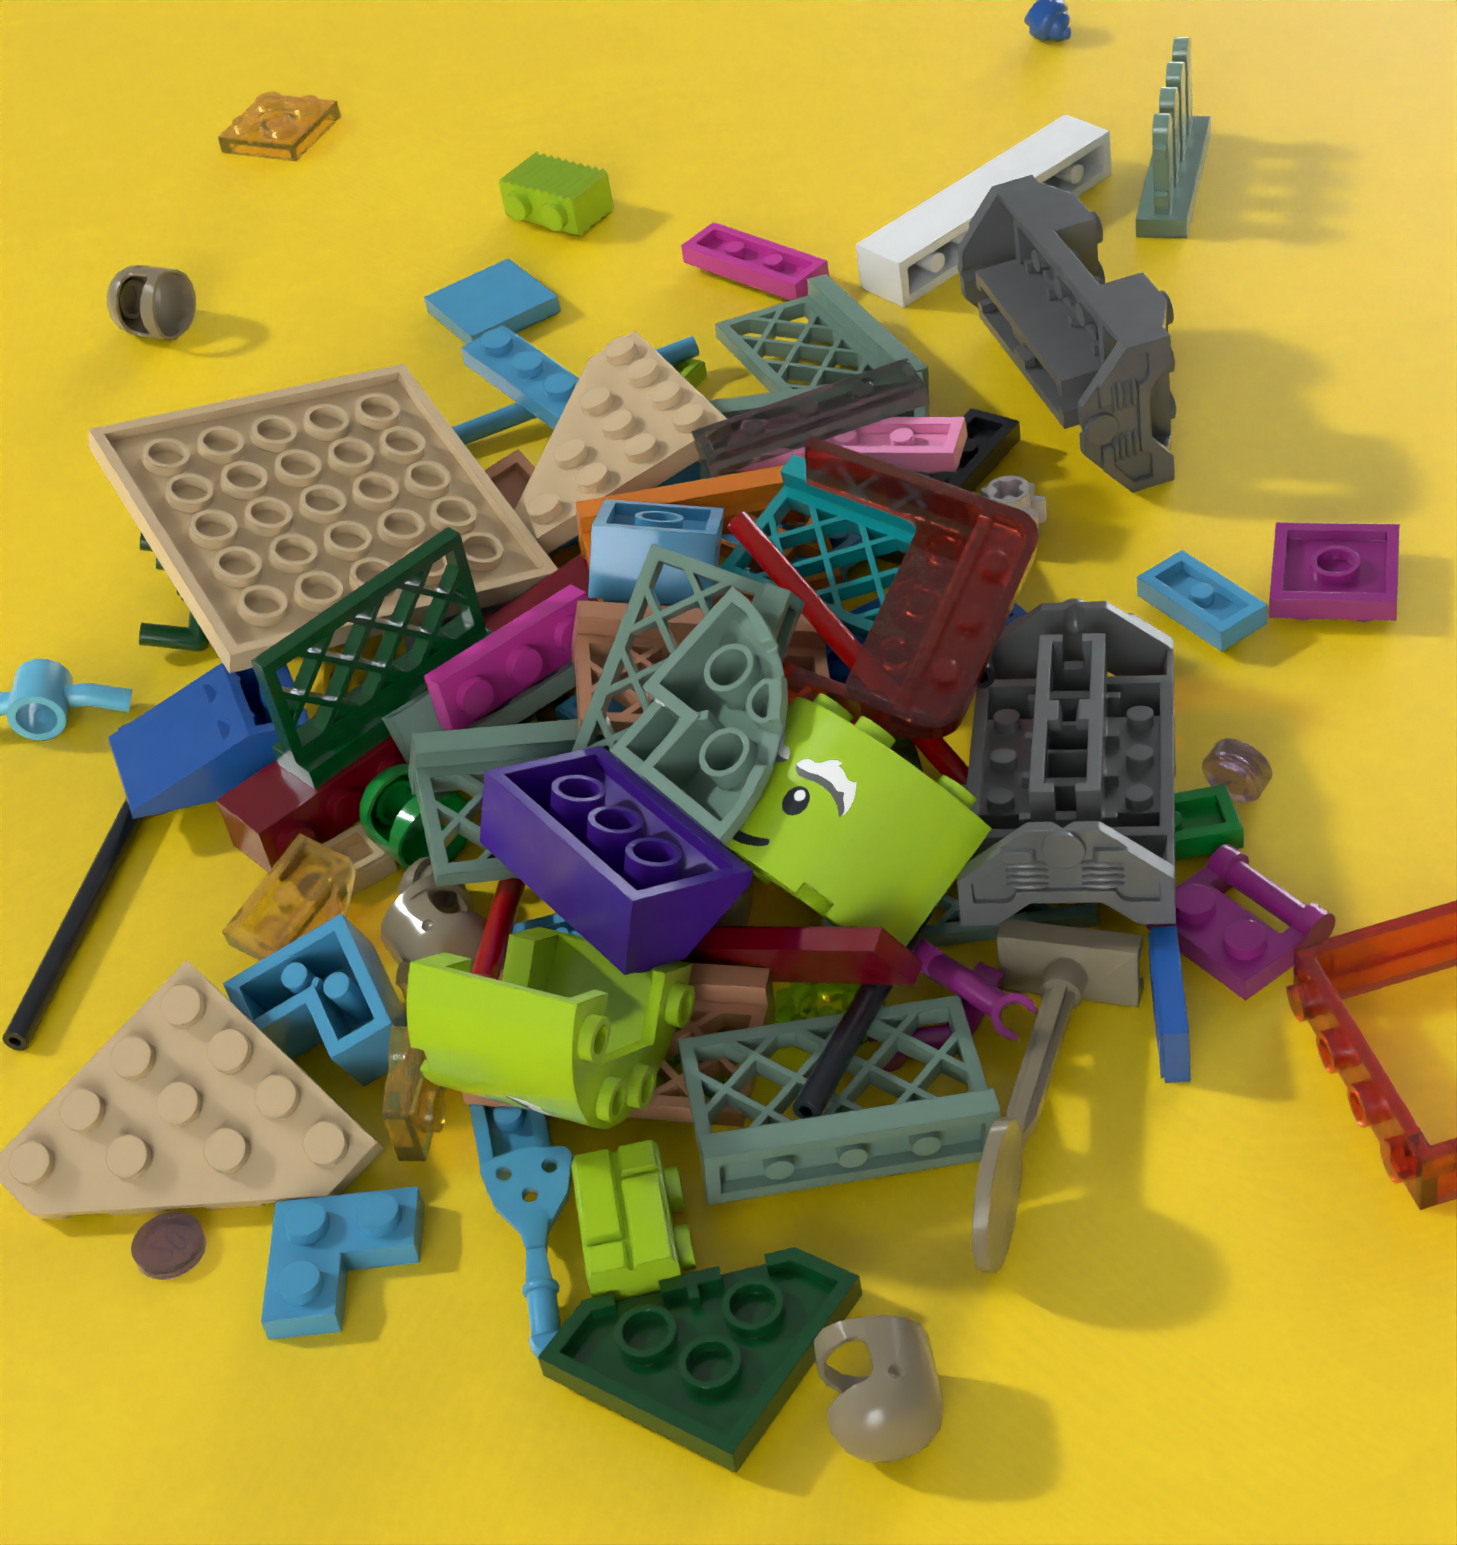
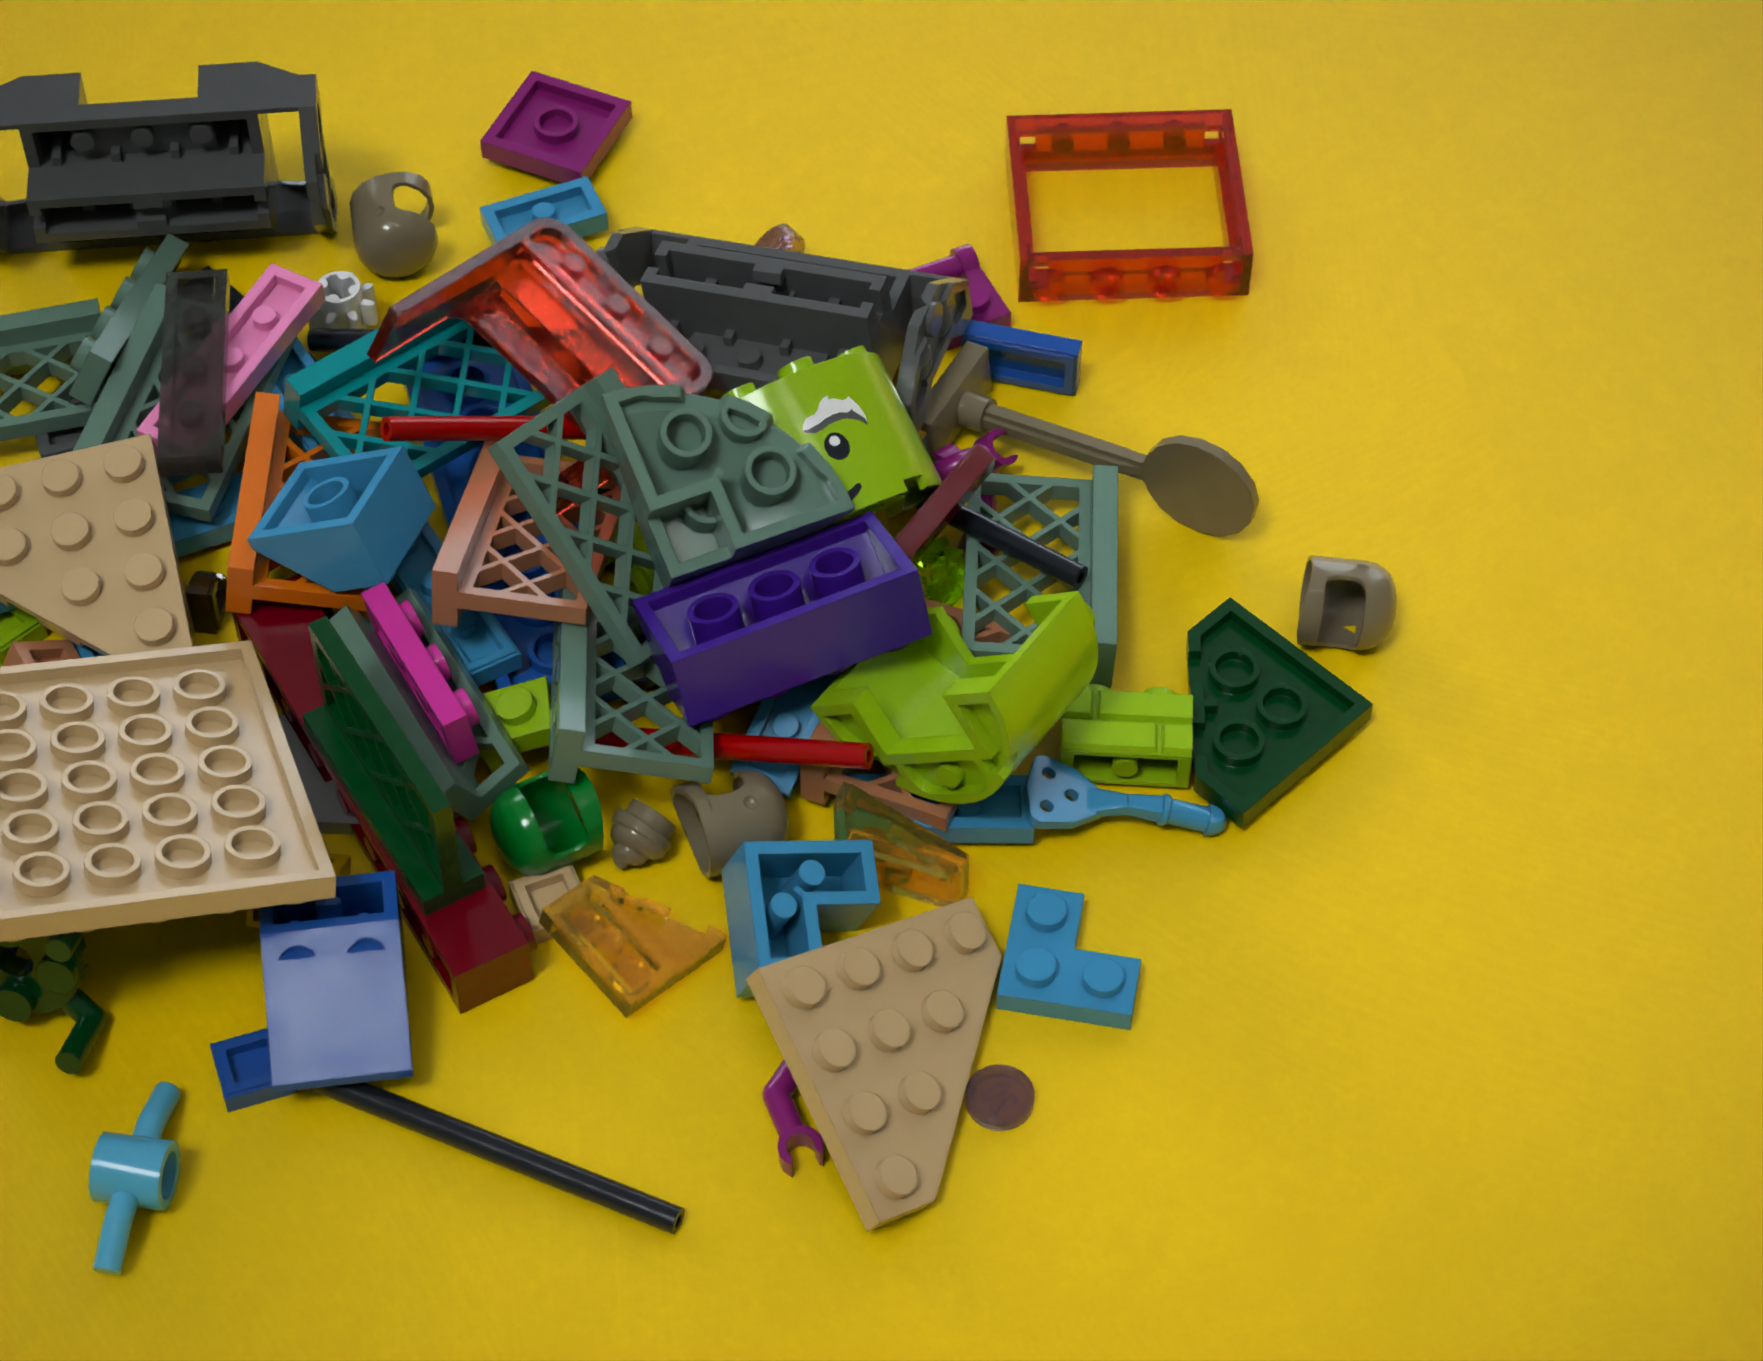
camera: 85 degrees left, 10 degrees up
none -> sand green plate [69,233,189,406]
none -> dark tan helmet [350,172,438,278]

